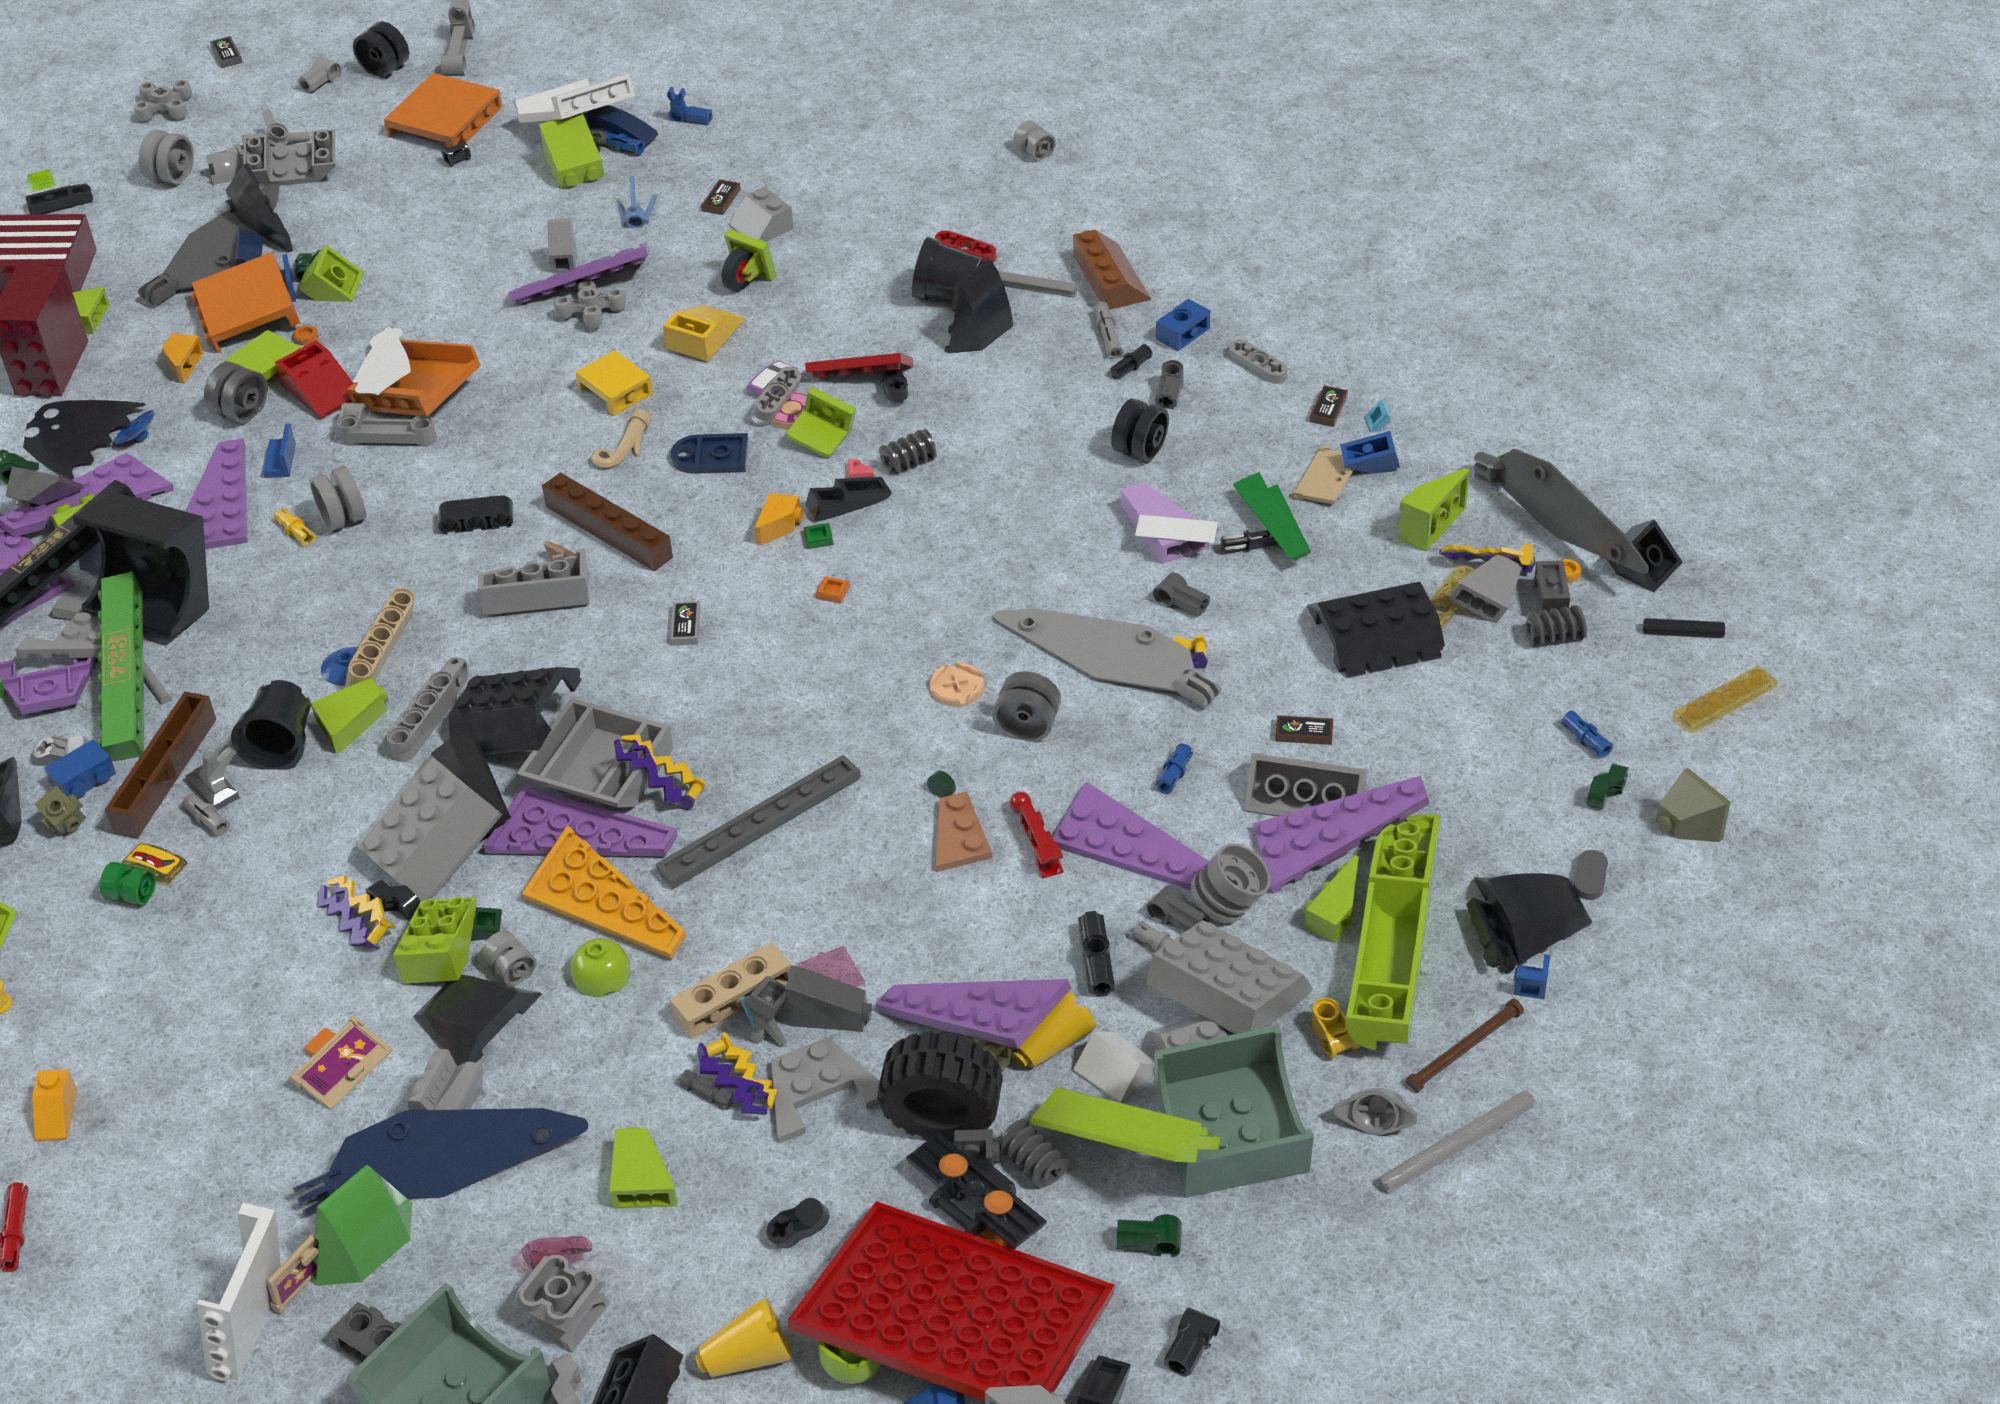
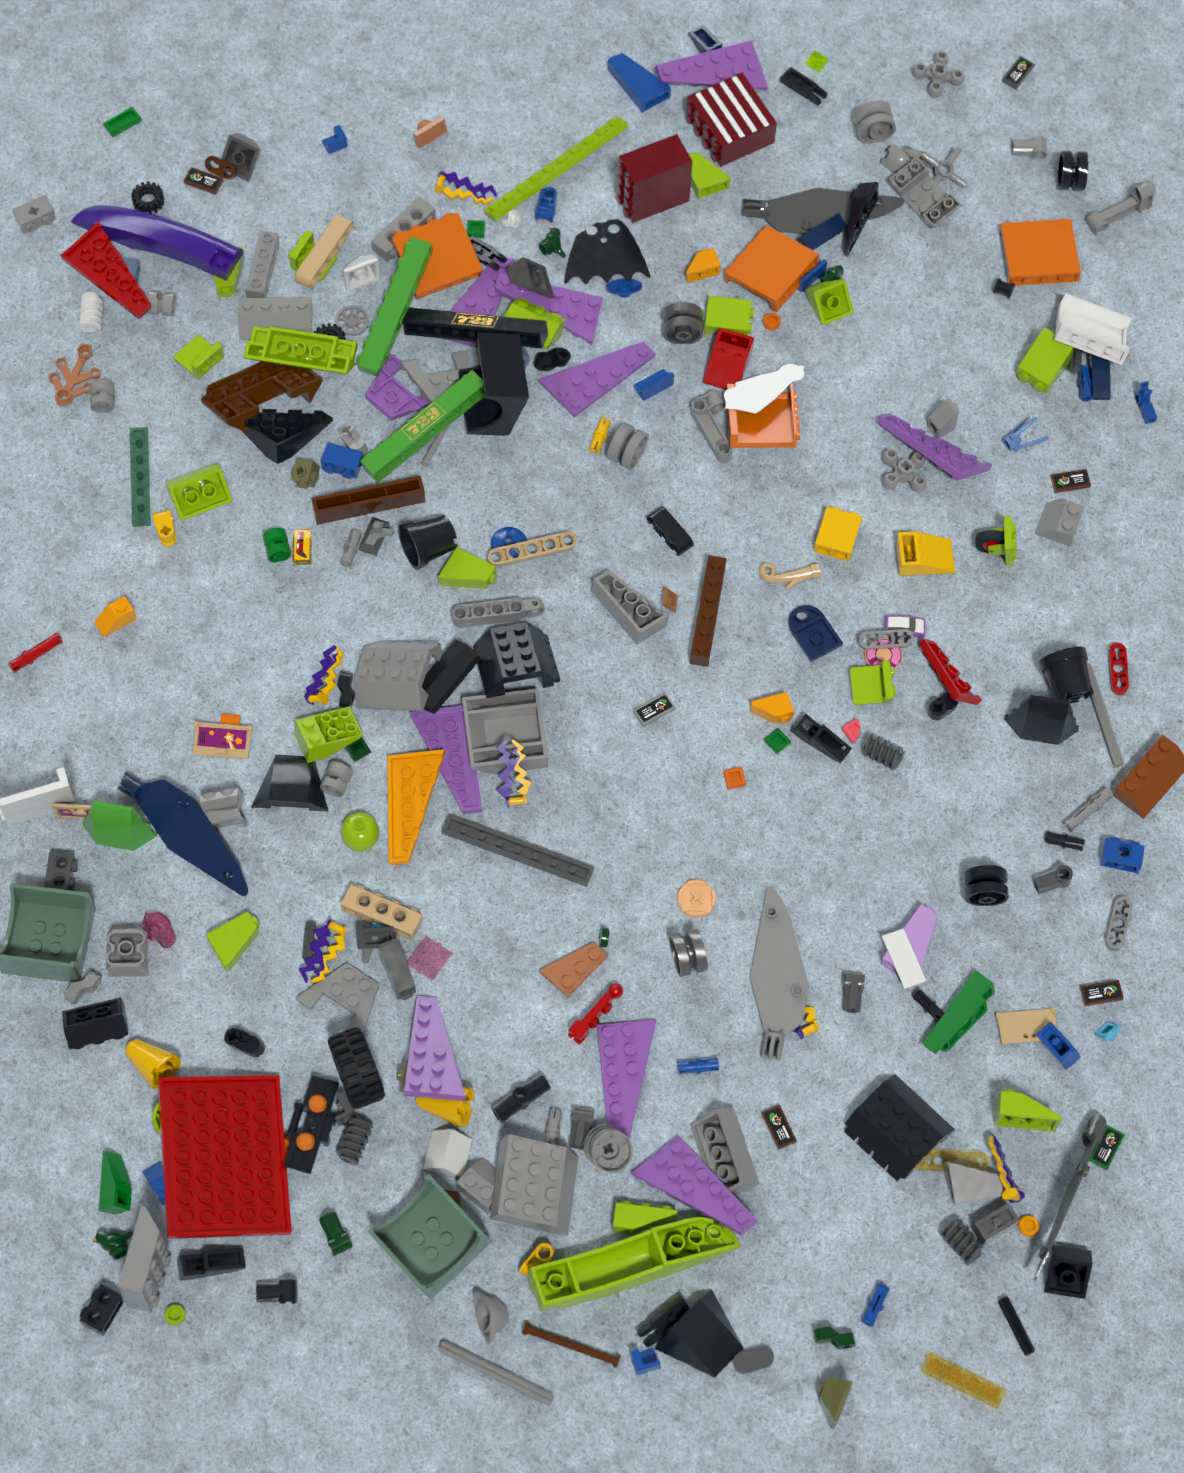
camera: 55 degrees right, 20 degrees up
lime slope [1030,1087,1220,1162] -> none

